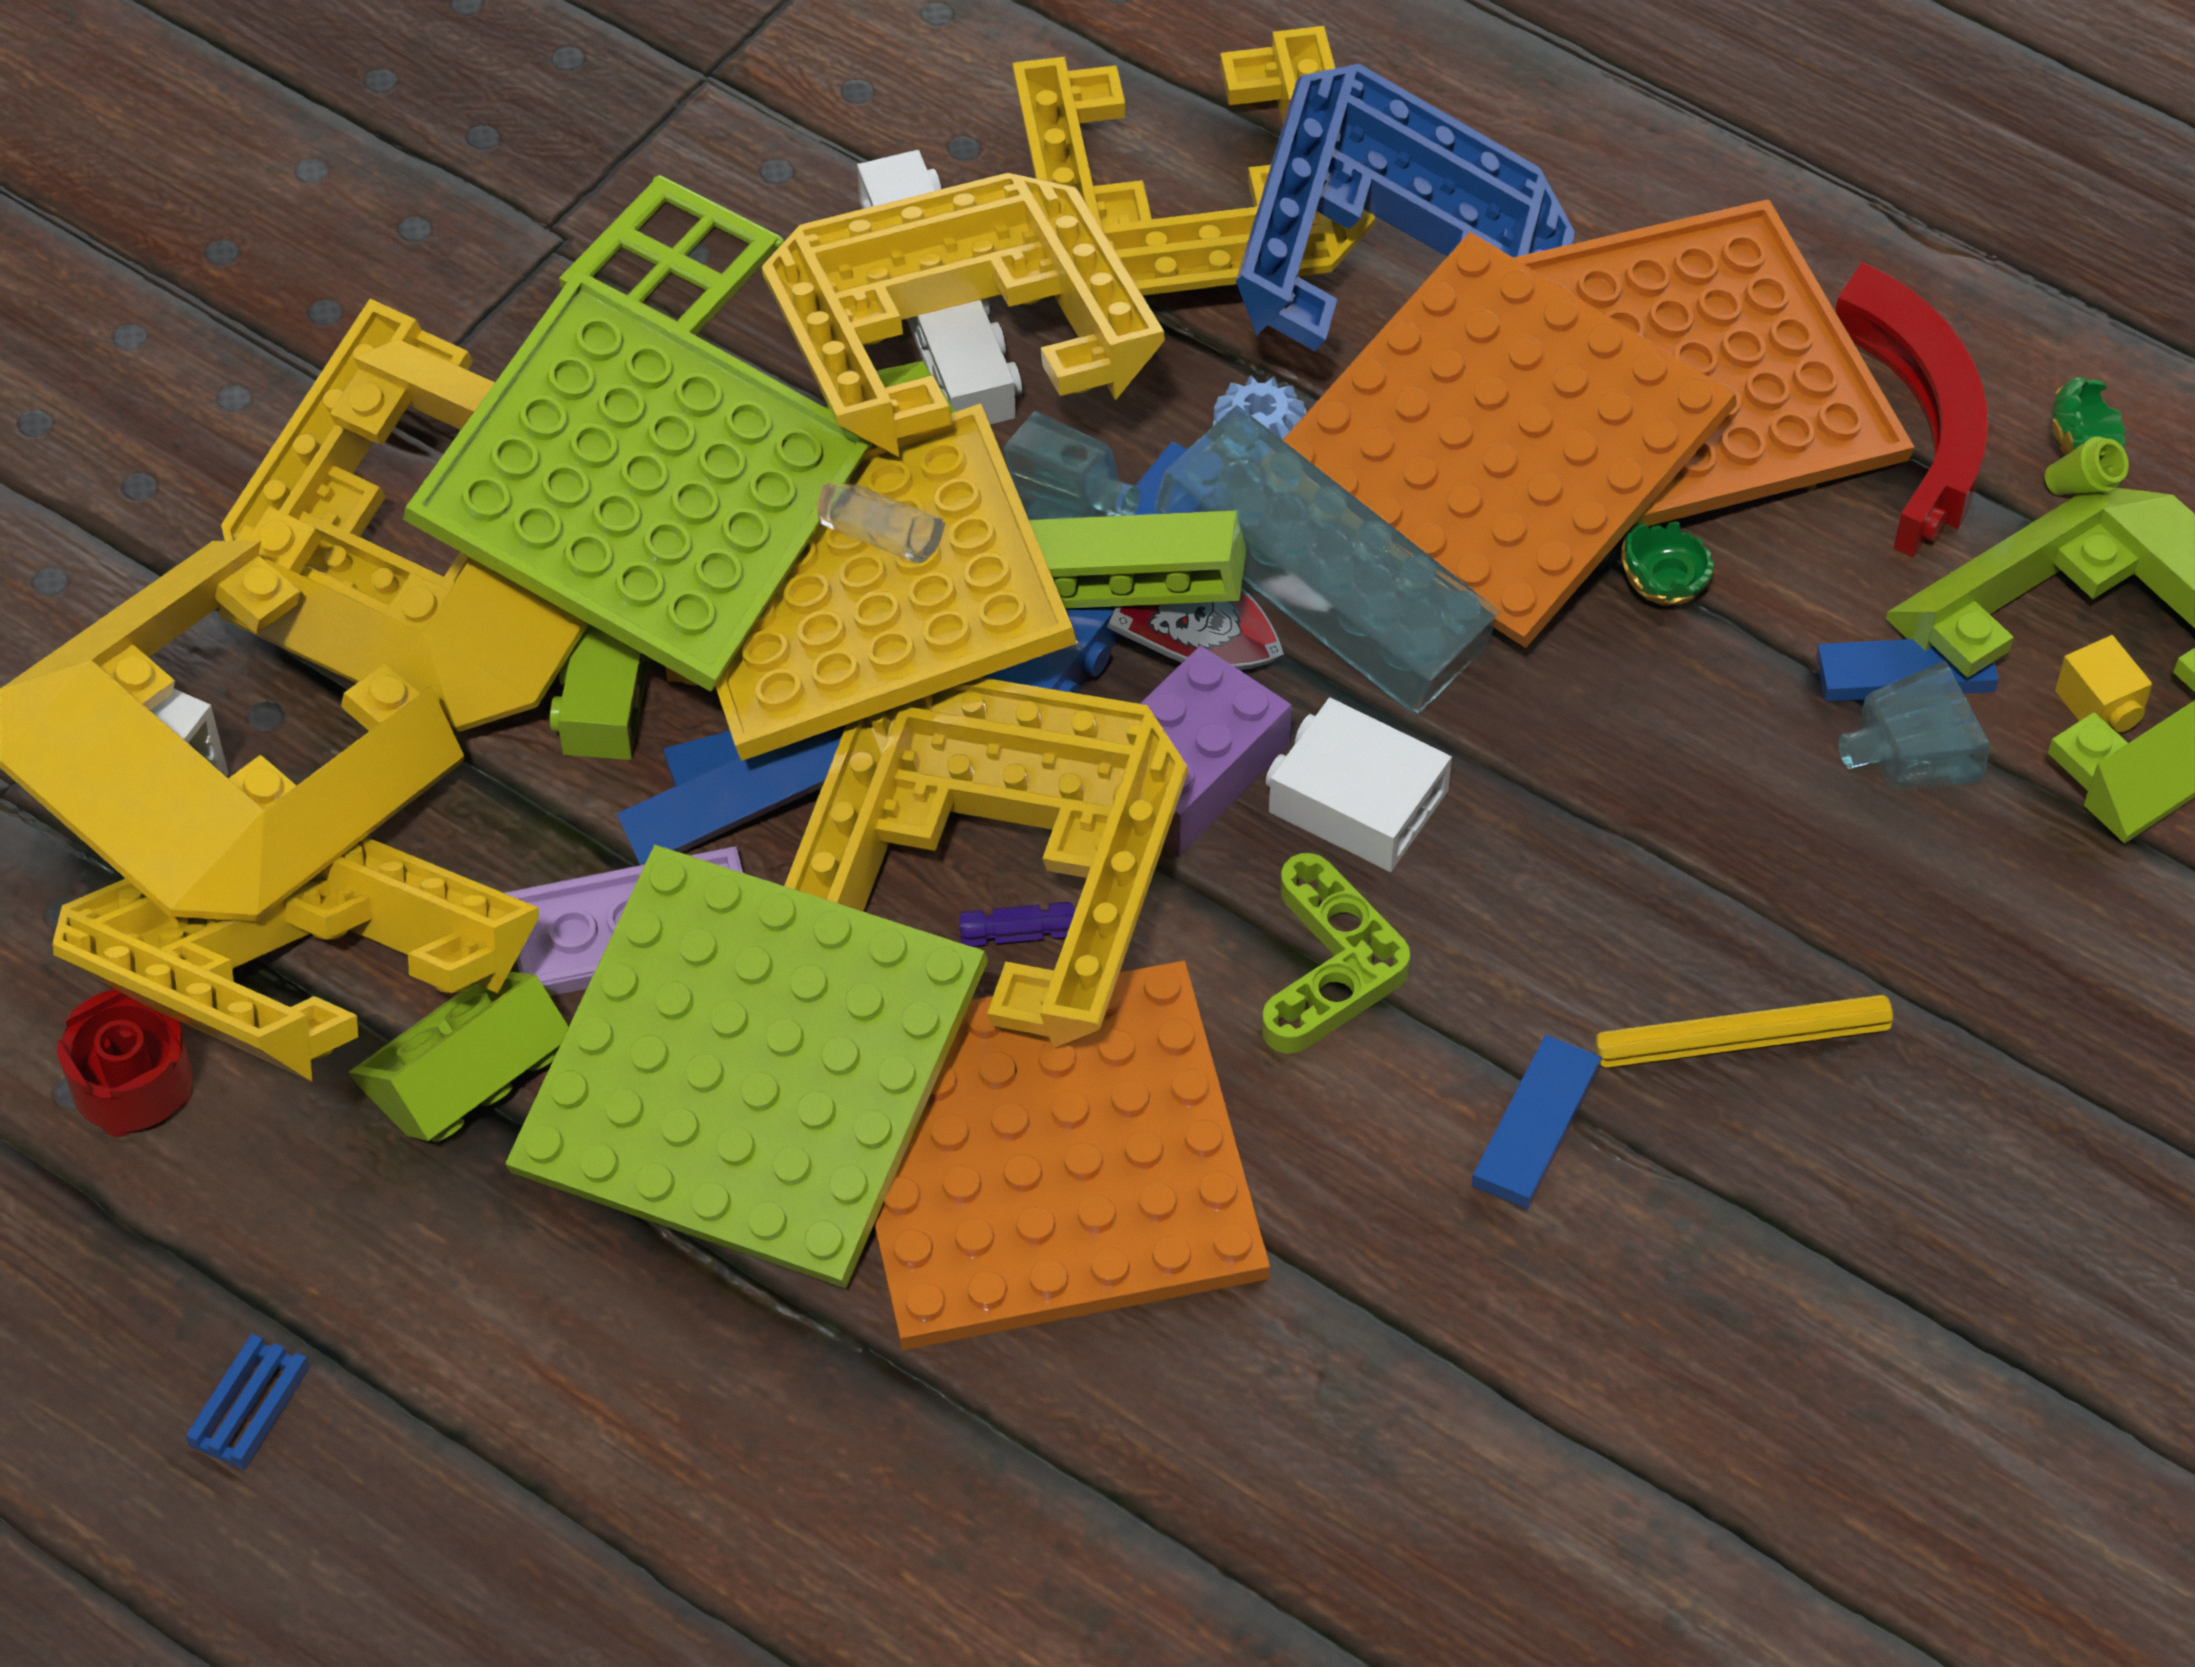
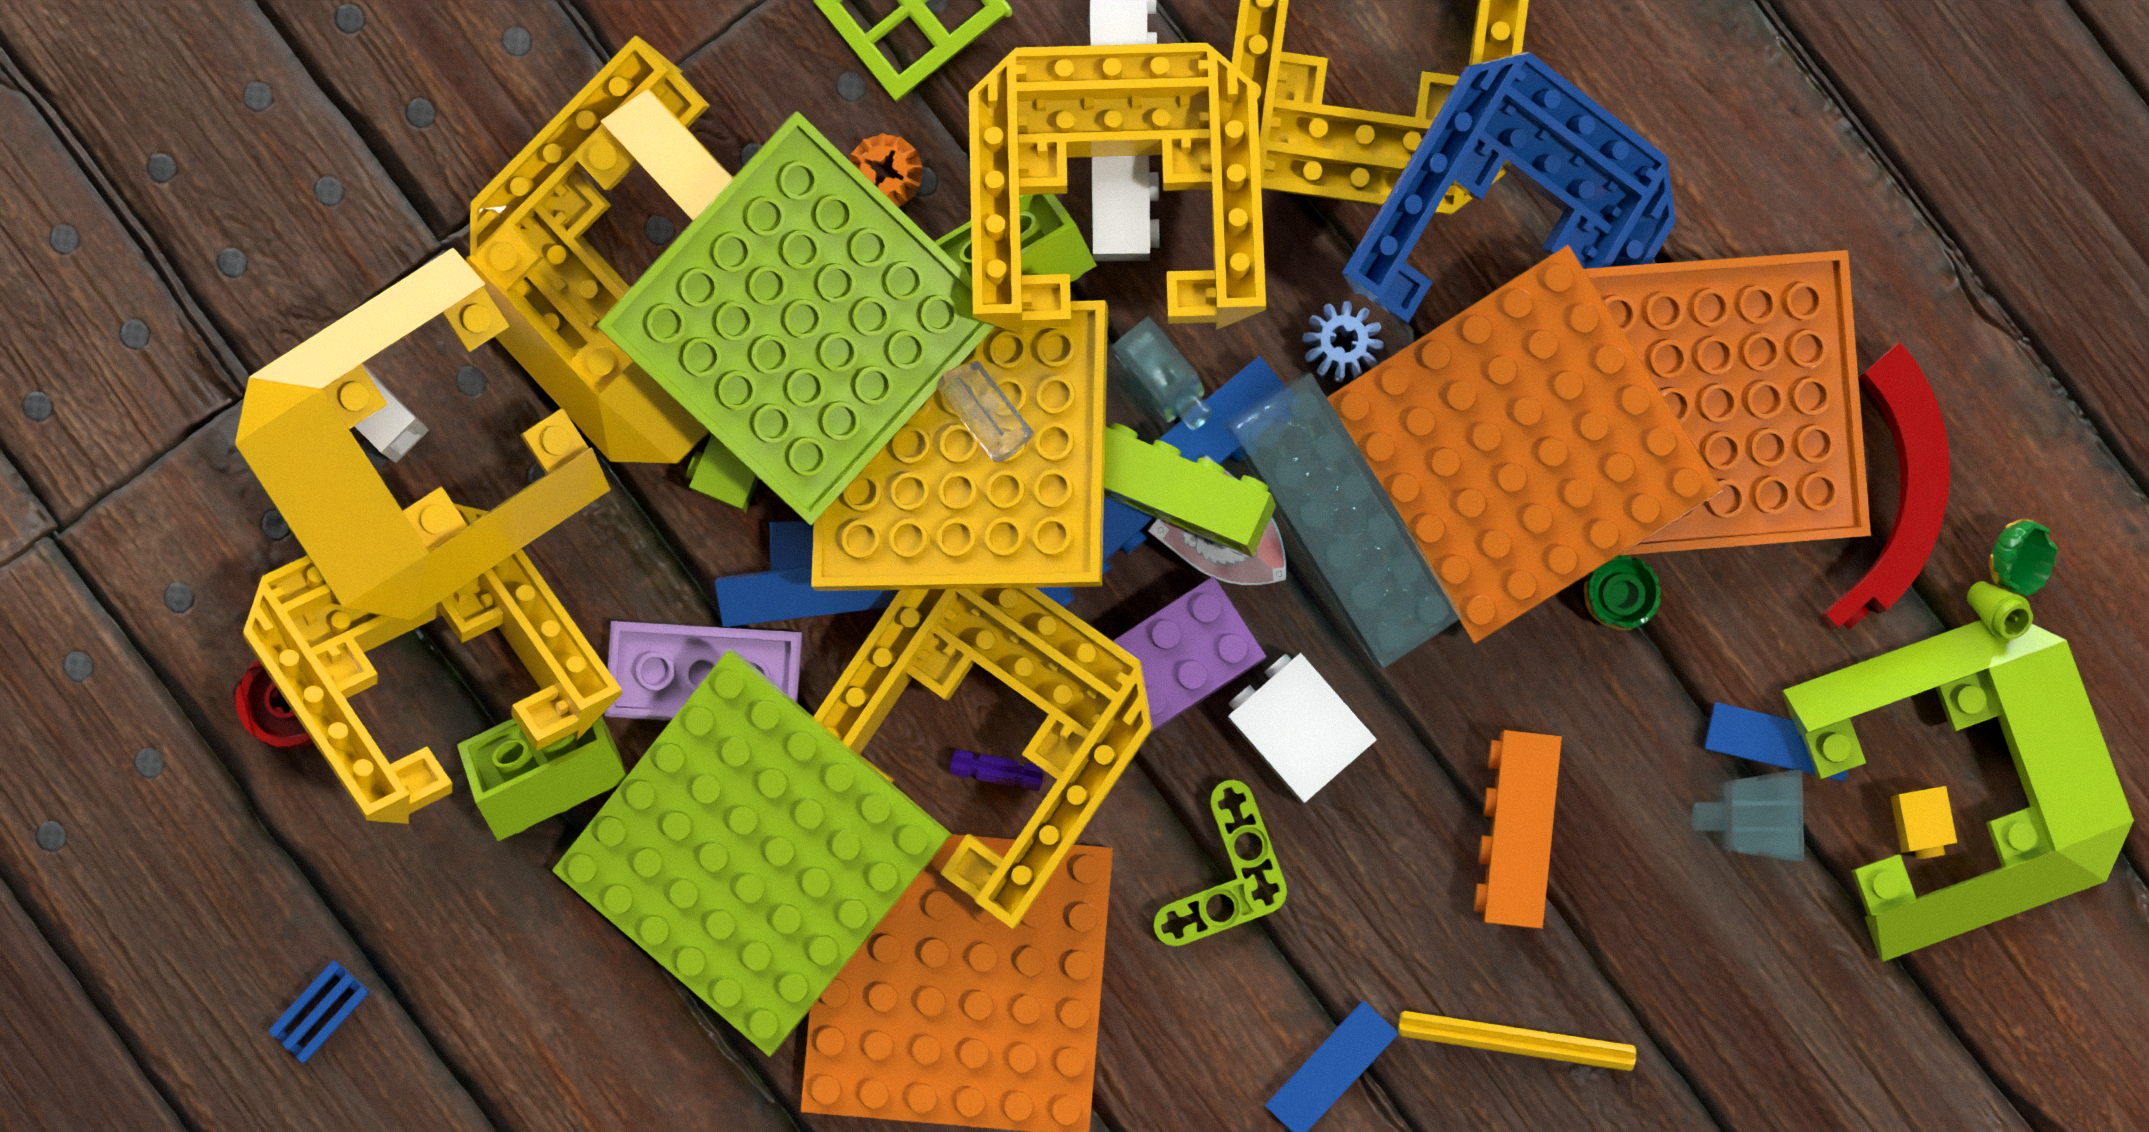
camera: 20 degrees right, 30 degrees up
none -> orange brick [1474,730,1562,929]

